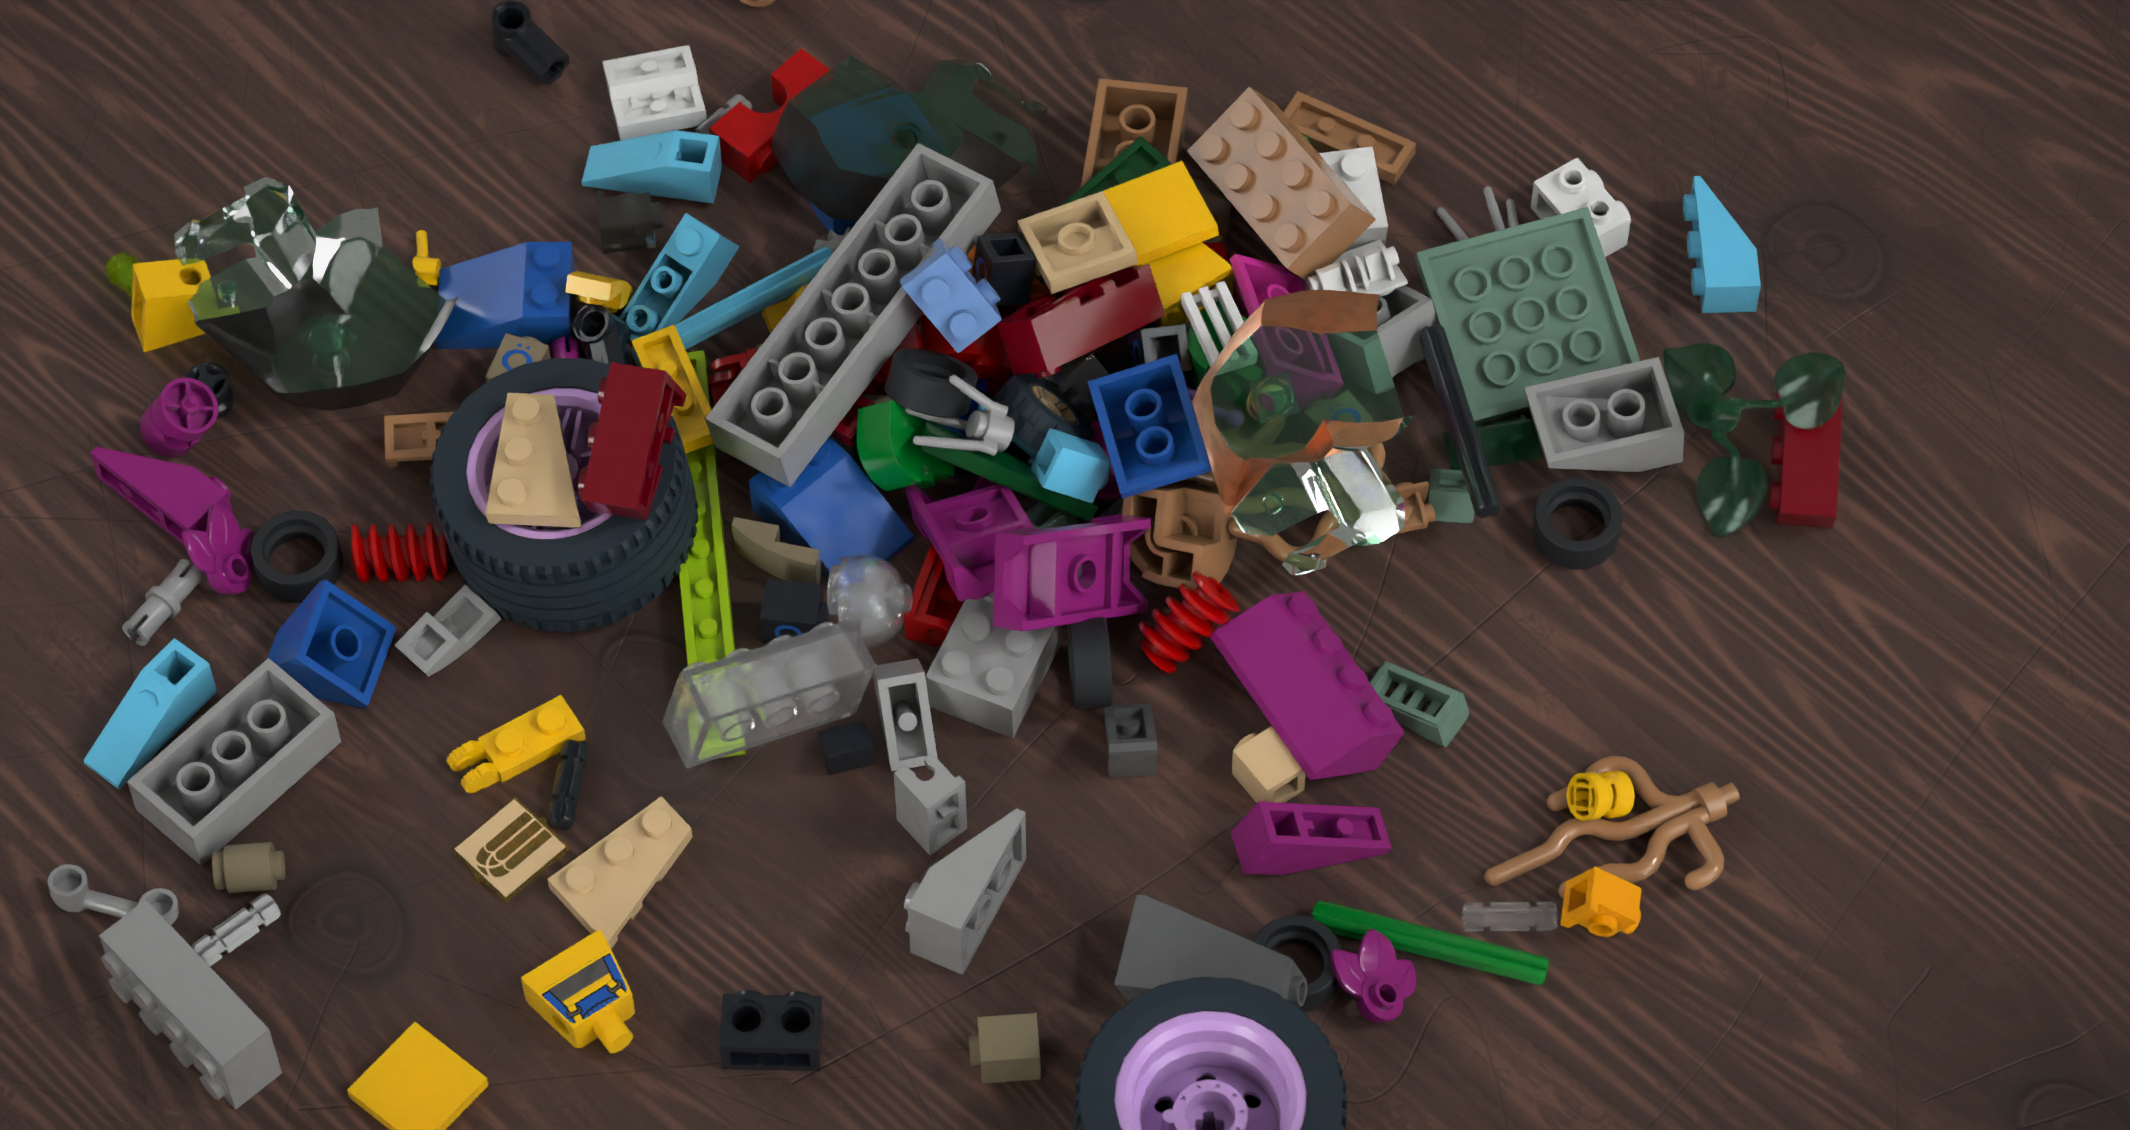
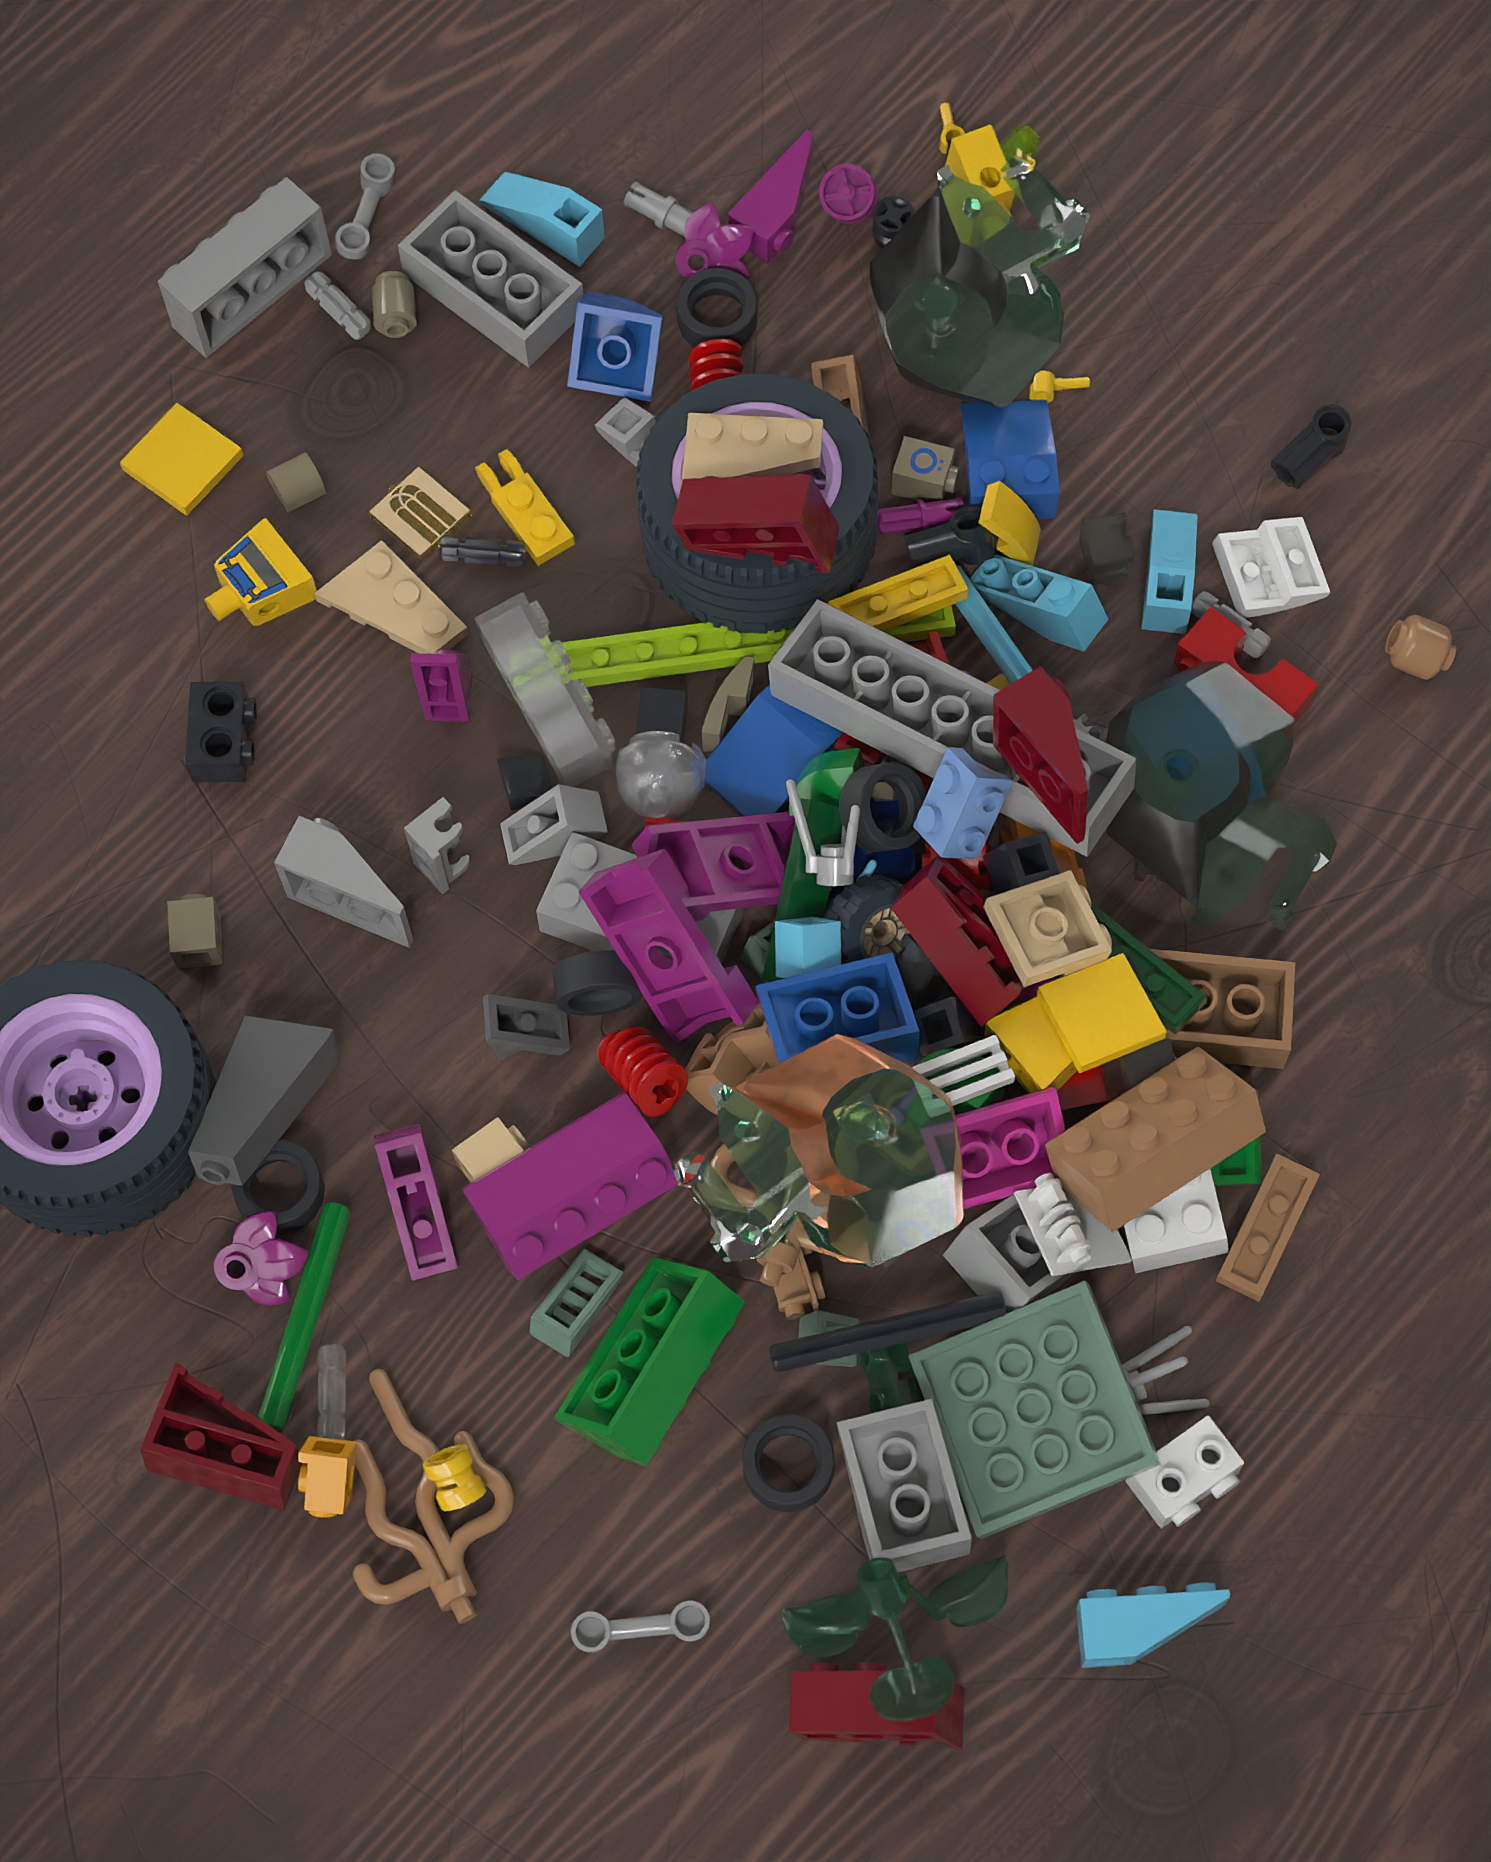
camera: 90 degrees right, 10 degrees up
none -> dark red wedge [140,1361,301,1511]
none -> dark tan brick [266,452,326,513]
none -> magenta slope [410,649,472,722]
none -> green slope [554,1257,745,1466]
none -> light grey bar [571,1601,710,1653]
none -> yellow hand [940,103,965,154]
none -> dark red slope [993,666,1088,844]

